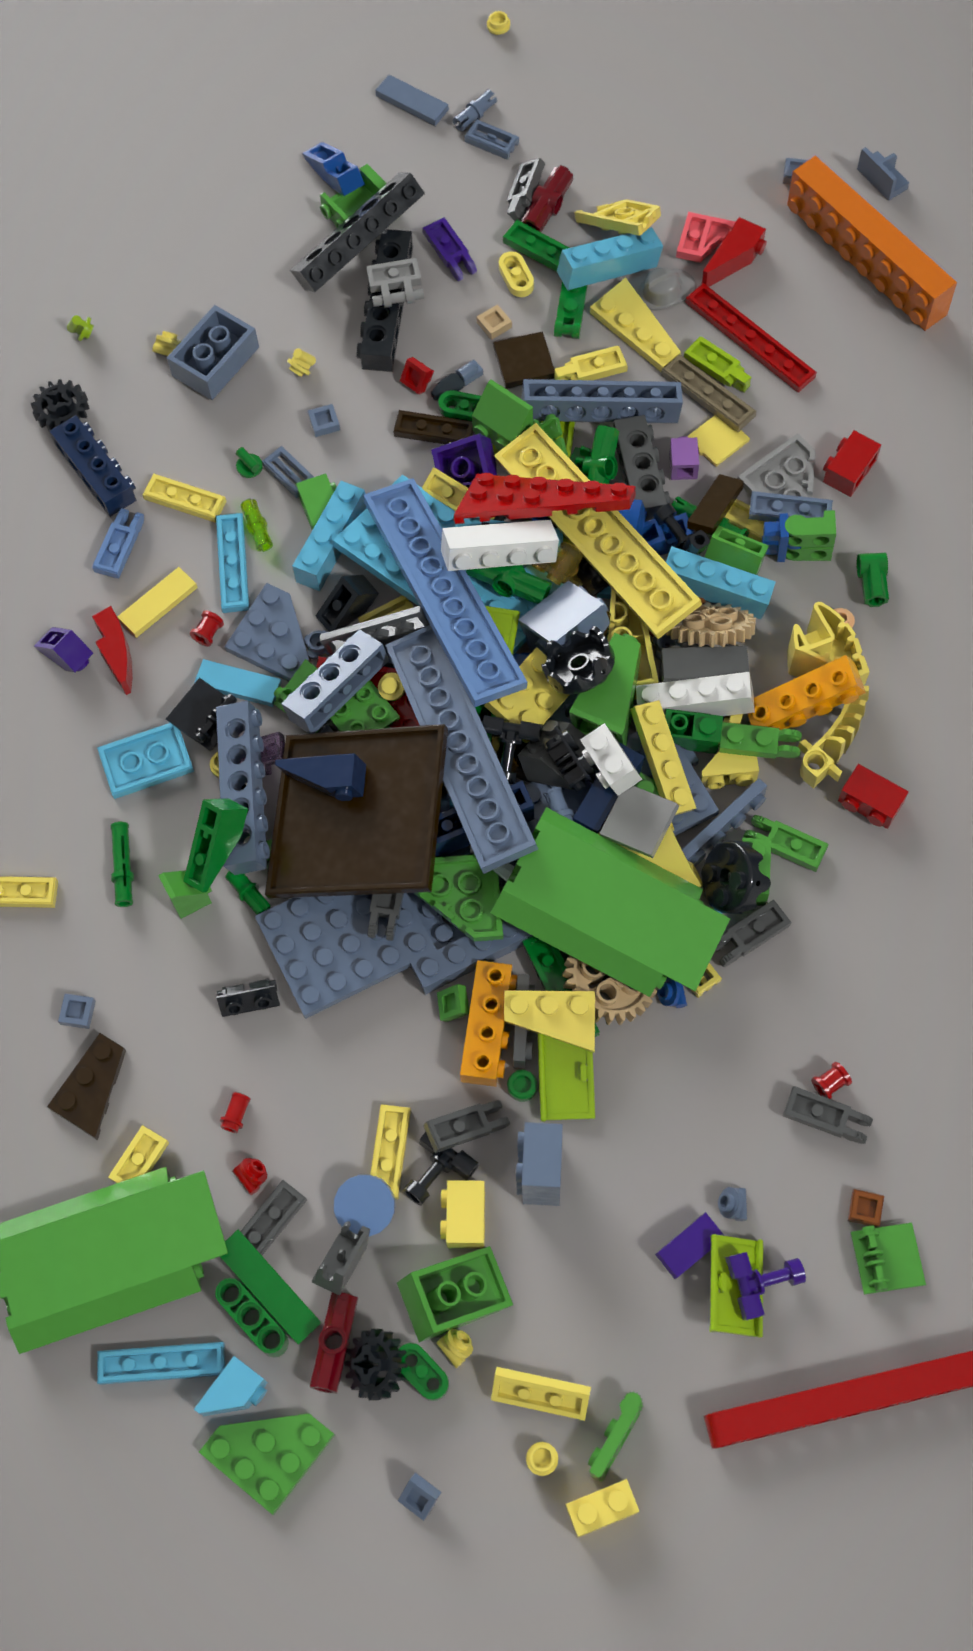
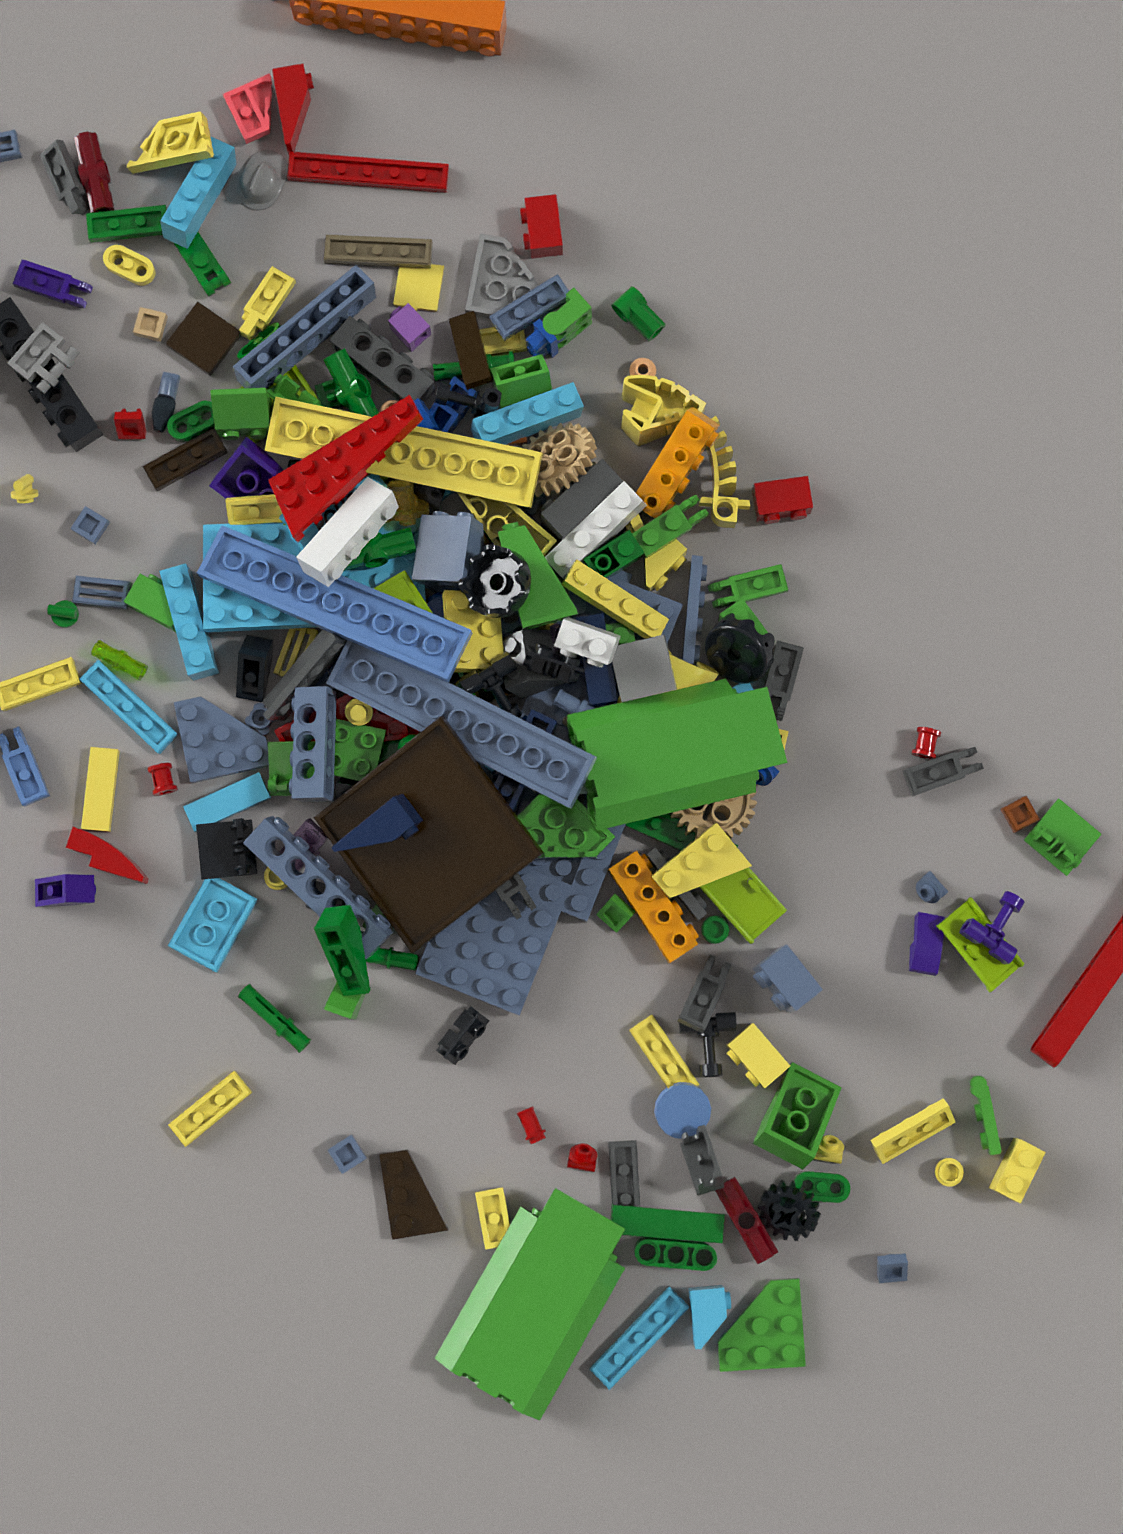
camera: 45 degrees left, 15 degrees up
light yellow wing [590,277,681,372] -> none
lime hinge [683,336,751,393] -> none

